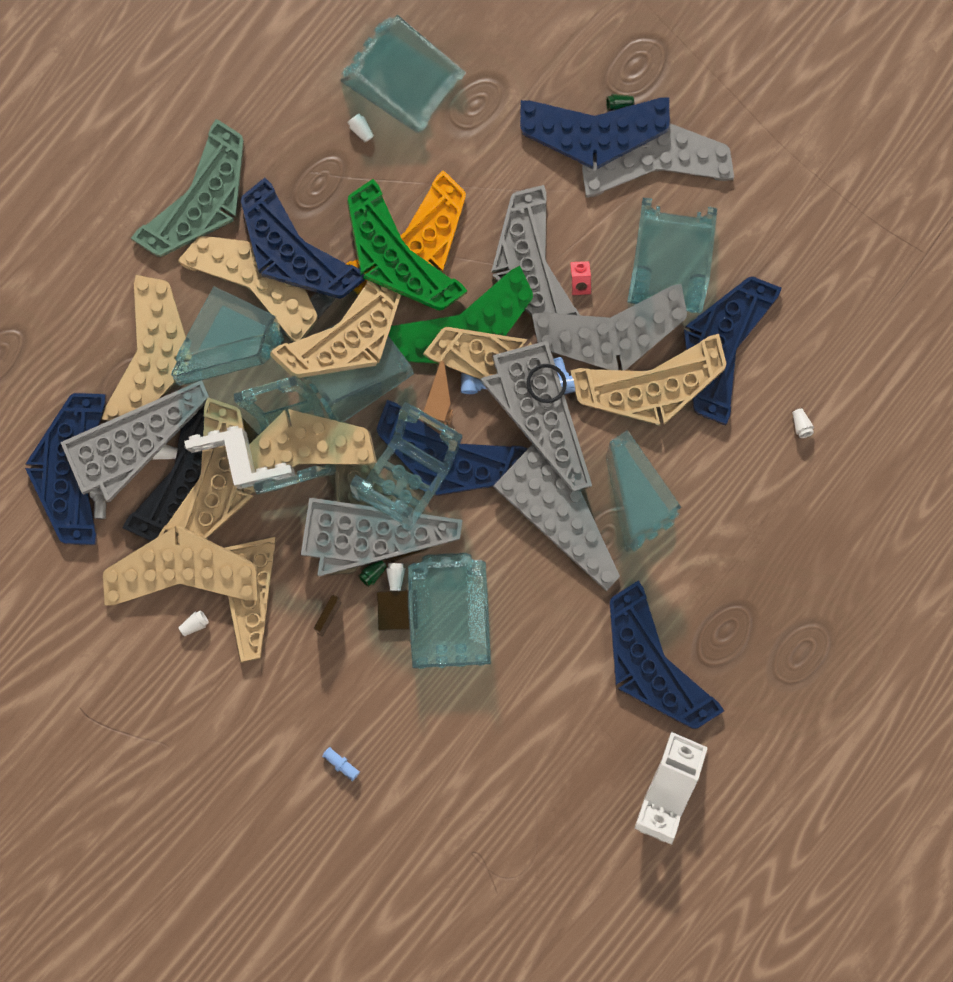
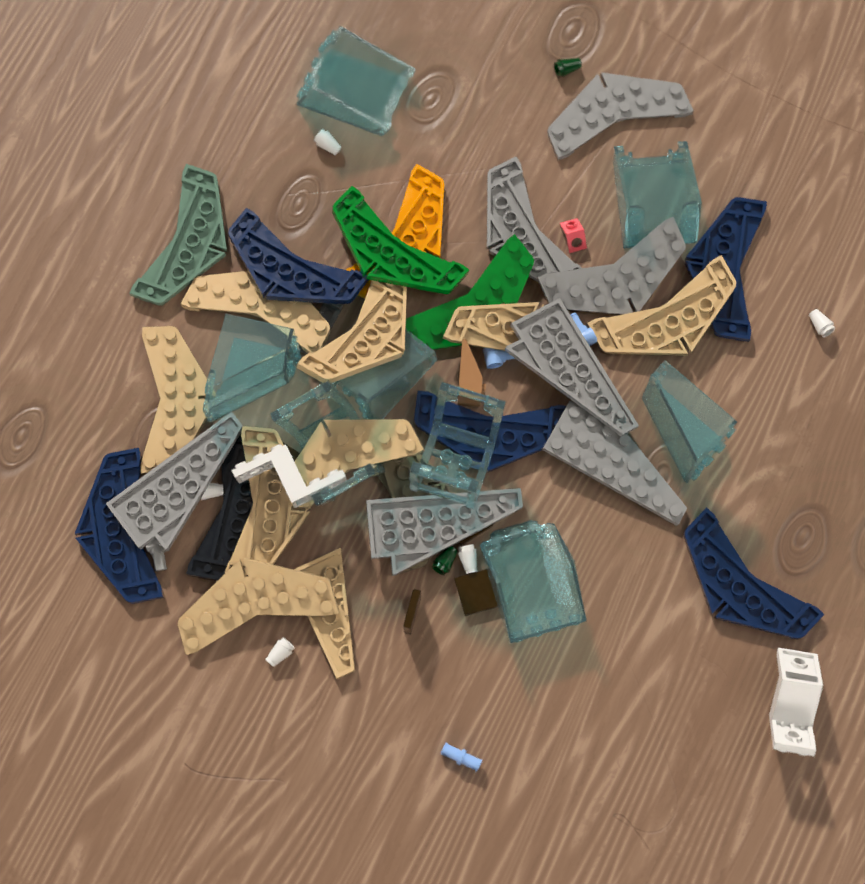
camera: 15 degrees left, 5 degrees down
dark blue wing [520,97,670,169] -> none
black tyre [526,364,567,403] -> none

